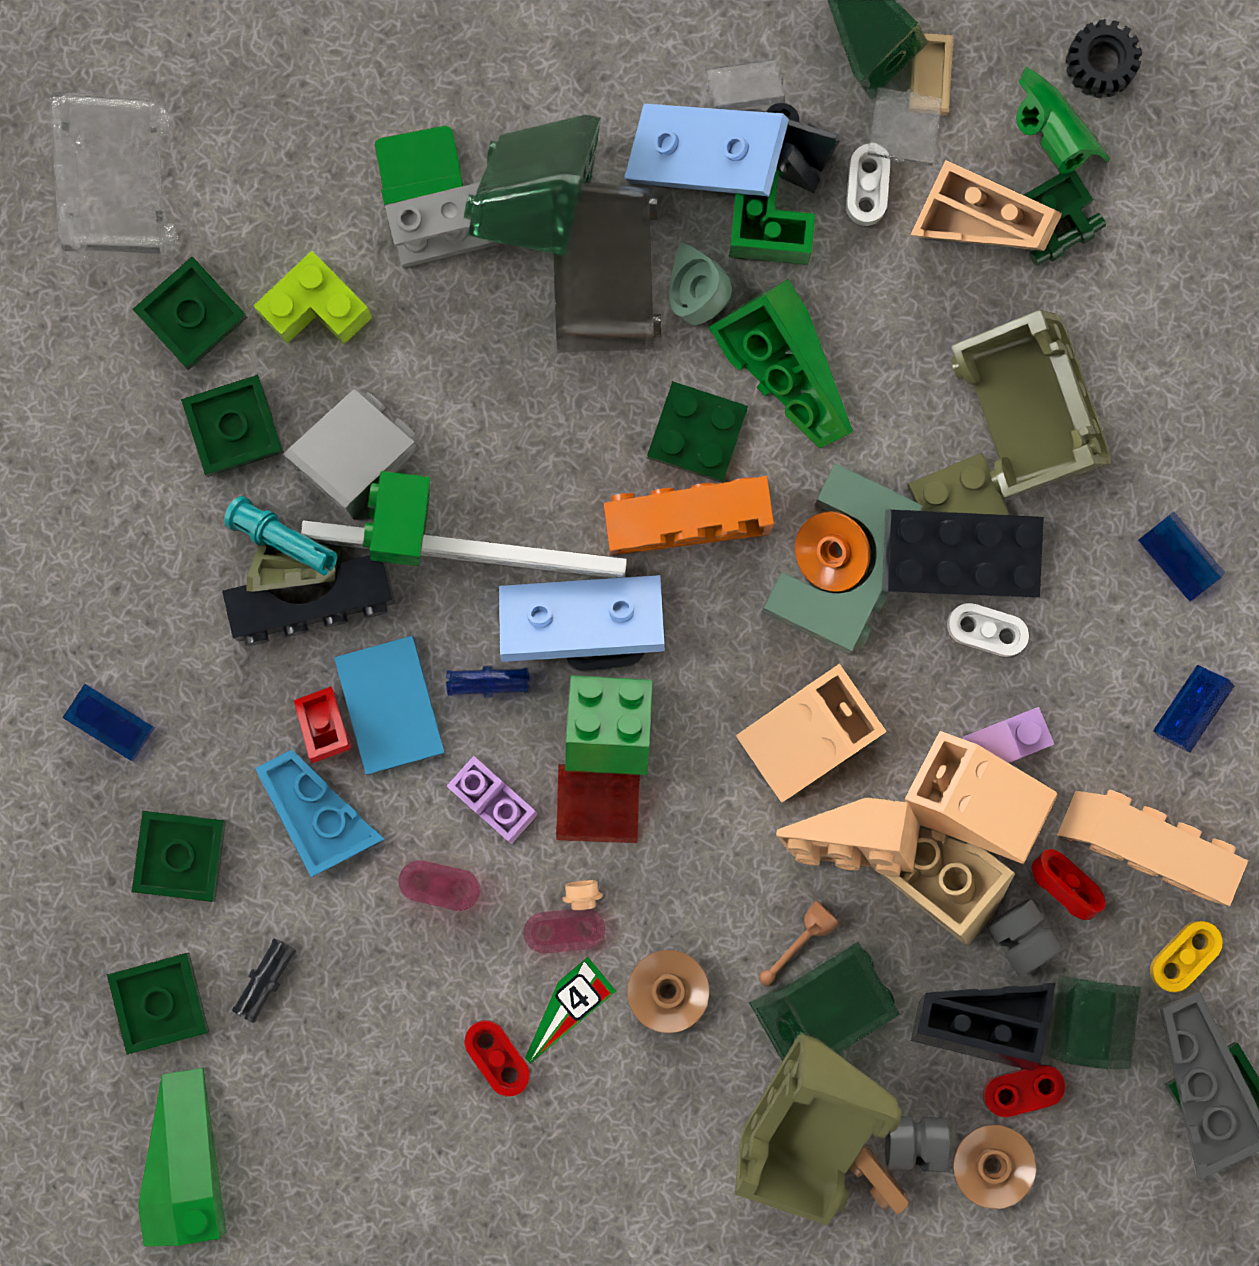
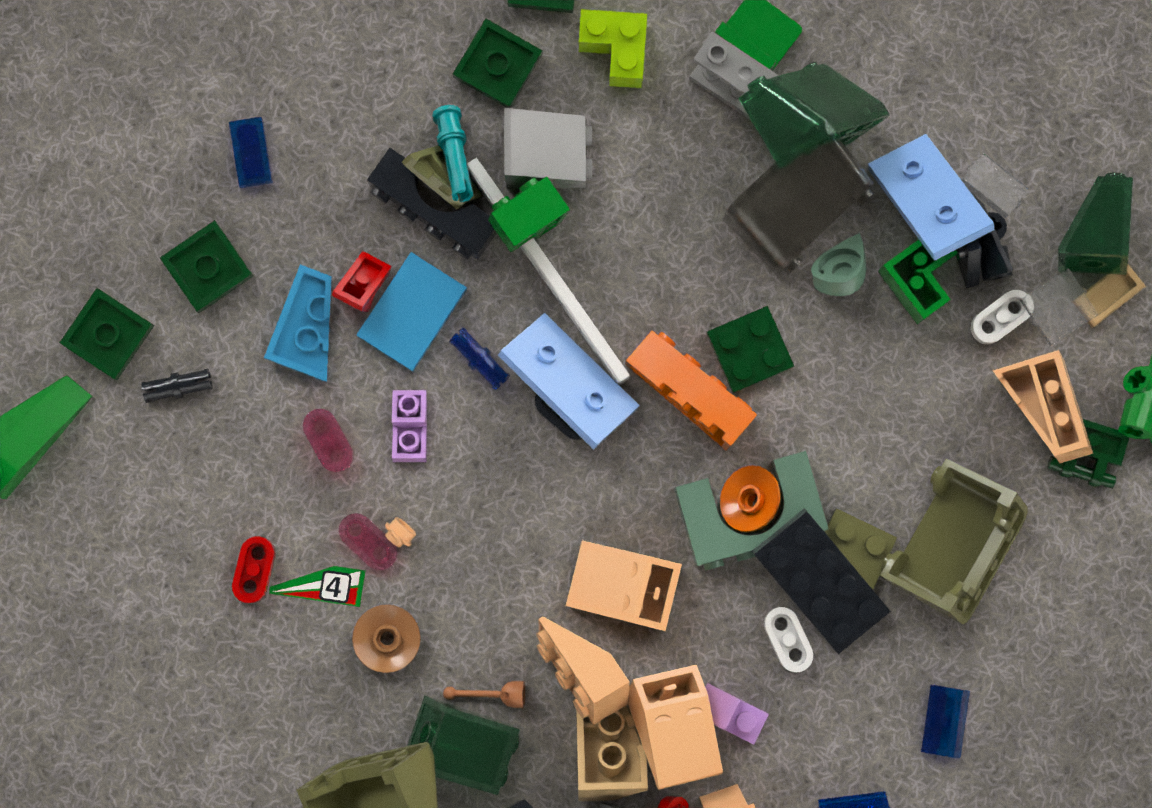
camera: 50 degrees right, 0 degrees up
clear red hinge [556,764,640,843] -> none
brick [565,675,653,775] -> none
green wedge [708,279,853,448] -> none

